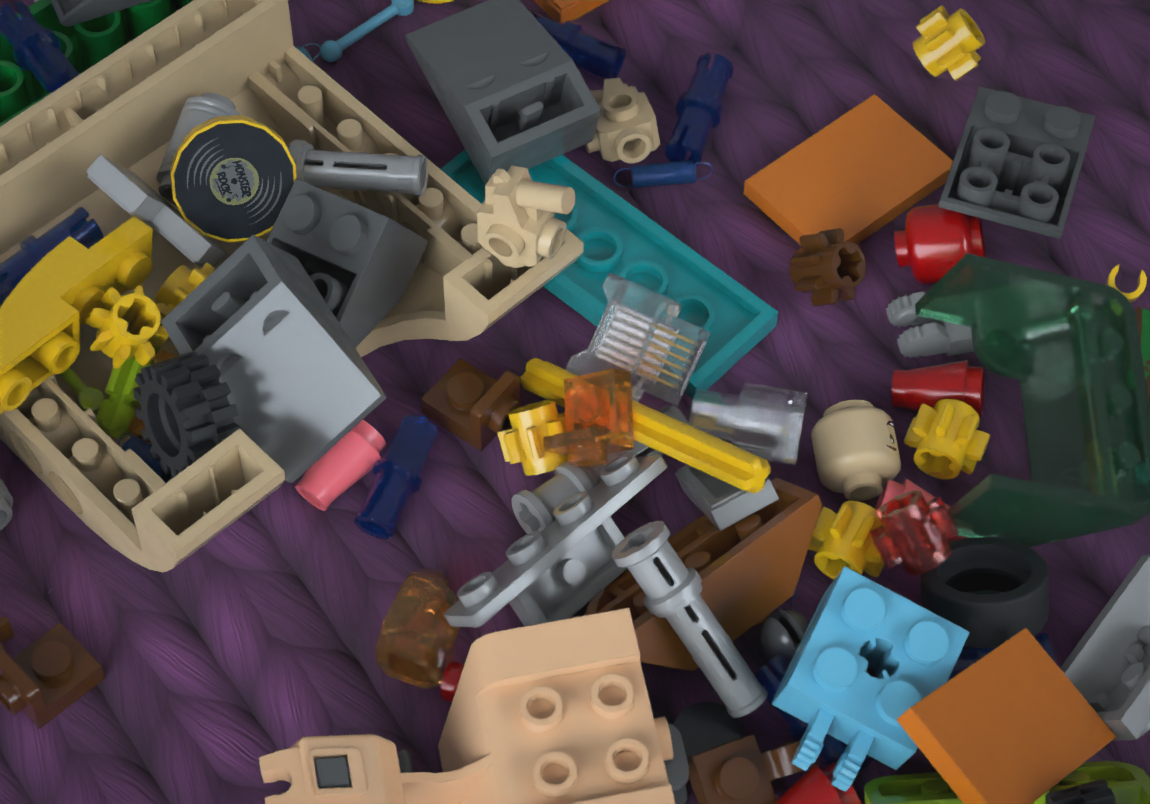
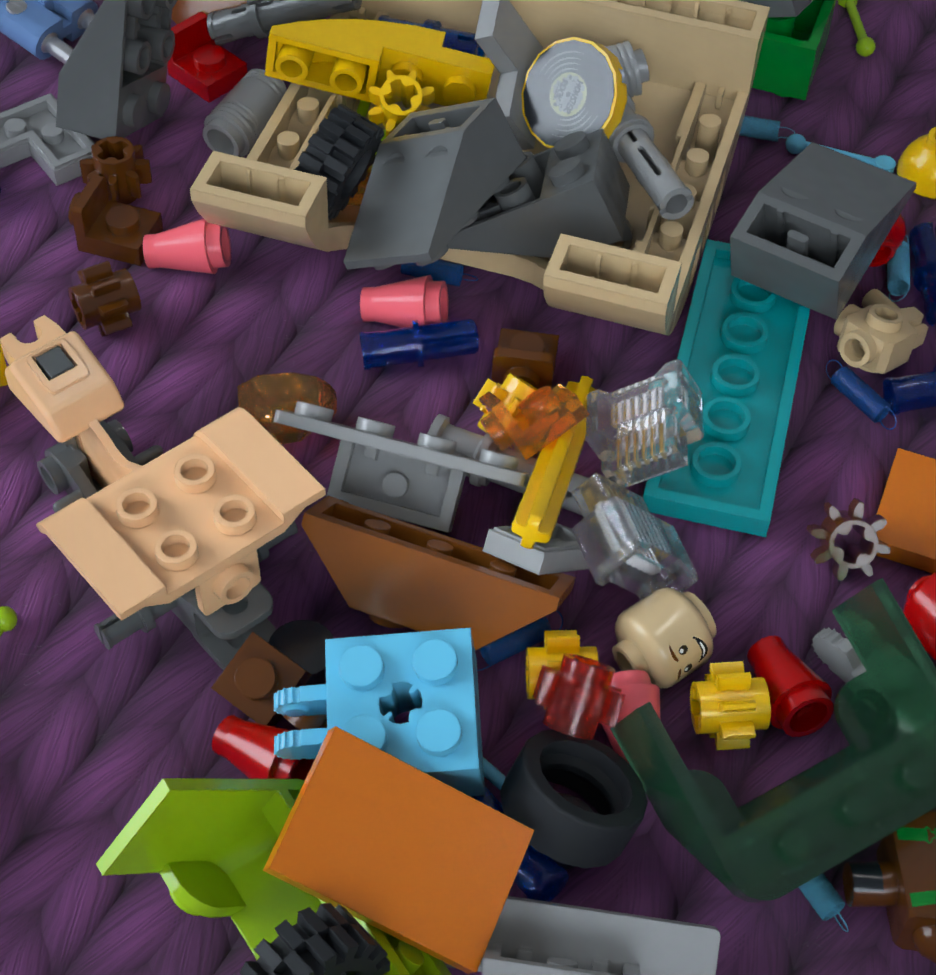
camera: 60 degrees right, 5 degrees down
tan piece [477,165,575,268] -> none
light grey pin [611,521,768,718] -> none
none -> reddish brown gear [68,261,142,337]
none -> coral cone [143,218,231,274]

